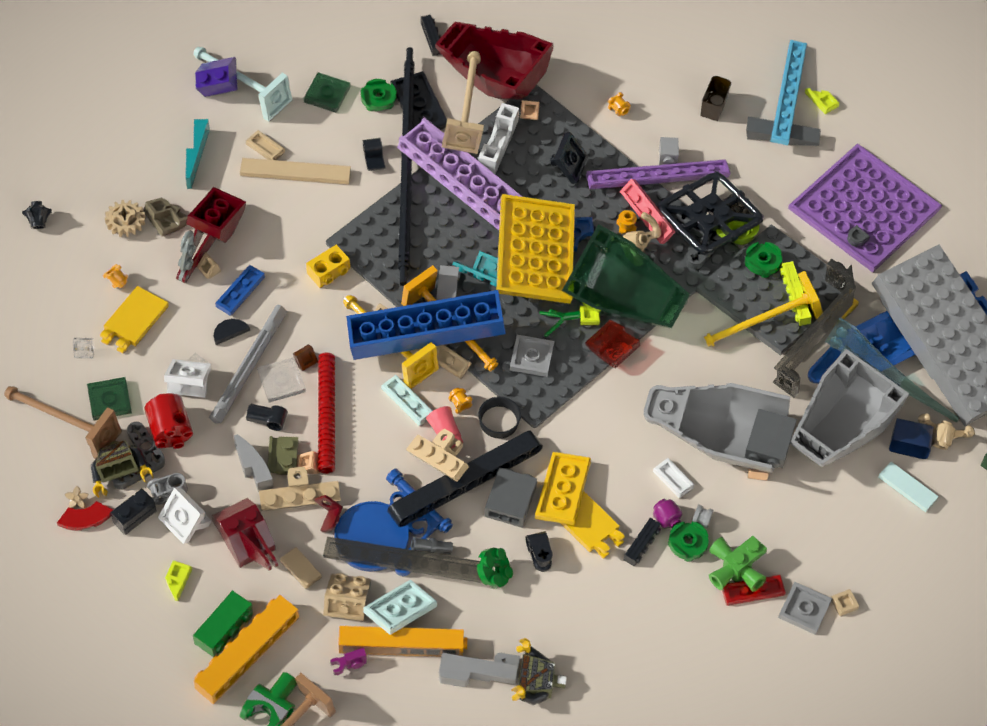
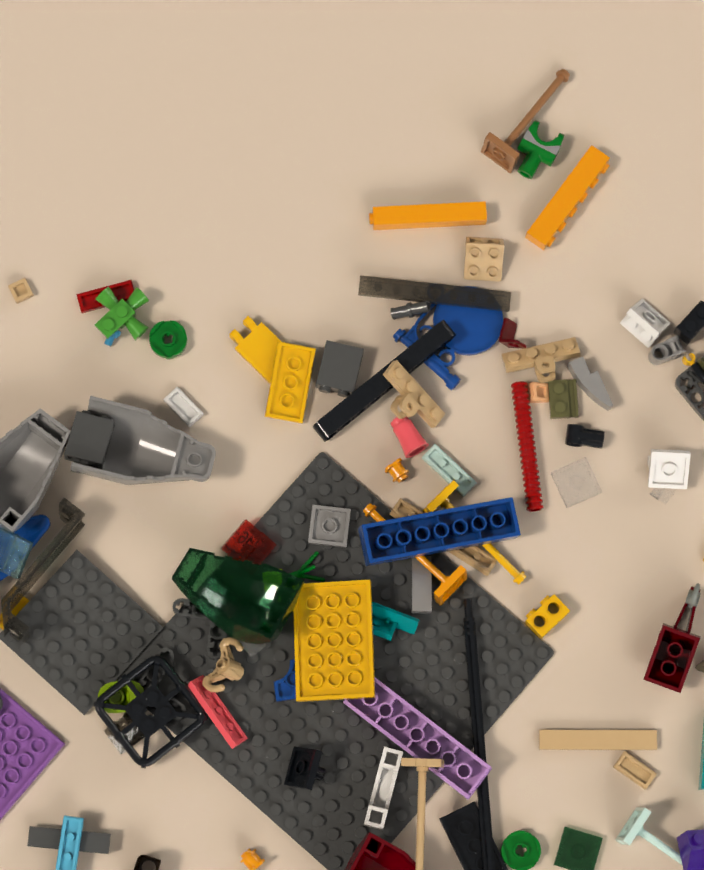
camera: 175 degrees right, 20 degrees up
red cylinder [144,393,193,449] -> none
neon yellow tile [165,560,192,601] -> none
green brick [193,590,253,657] -> none
tan slope [197,253,221,279] -> none
light grey piece [209,305,287,423] -> none
dark red slope [211,498,278,571] -> none
black tile [213,318,250,345] -> none
blue plate [215,264,265,316] -> none
tan tile [280,547,322,589] -> none
reddish brown tile [293,344,318,371] -> none
magenta plate [330,648,367,675] -> none
black panel [362,138,386,171] -> none
light aqua tile [364,580,437,635] -> none
light grey piece [439,653,520,687] -> none
green plate [477,547,513,589] -> none
black tyre [478,396,521,439] -> none
torso [511,638,566,705] -> none
light nougat slope [520,100,540,120] -> none
black piece [525,531,553,572] -> none
medium lavender tile [586,159,730,189] -> none
light orange brick [616,210,637,234] -> none
black piece [624,518,661,566] -> none
magenta head [653,499,682,528] -> none
light grey brick [659,137,679,165] -> none
light grey wheel [692,504,714,528] -> none
yellow tile [704,271,825,347] -> none
green plate [745,242,782,278] -> none
light grey tile [778,582,832,635] -> none
neon yellow piece [780,261,811,326] -> none

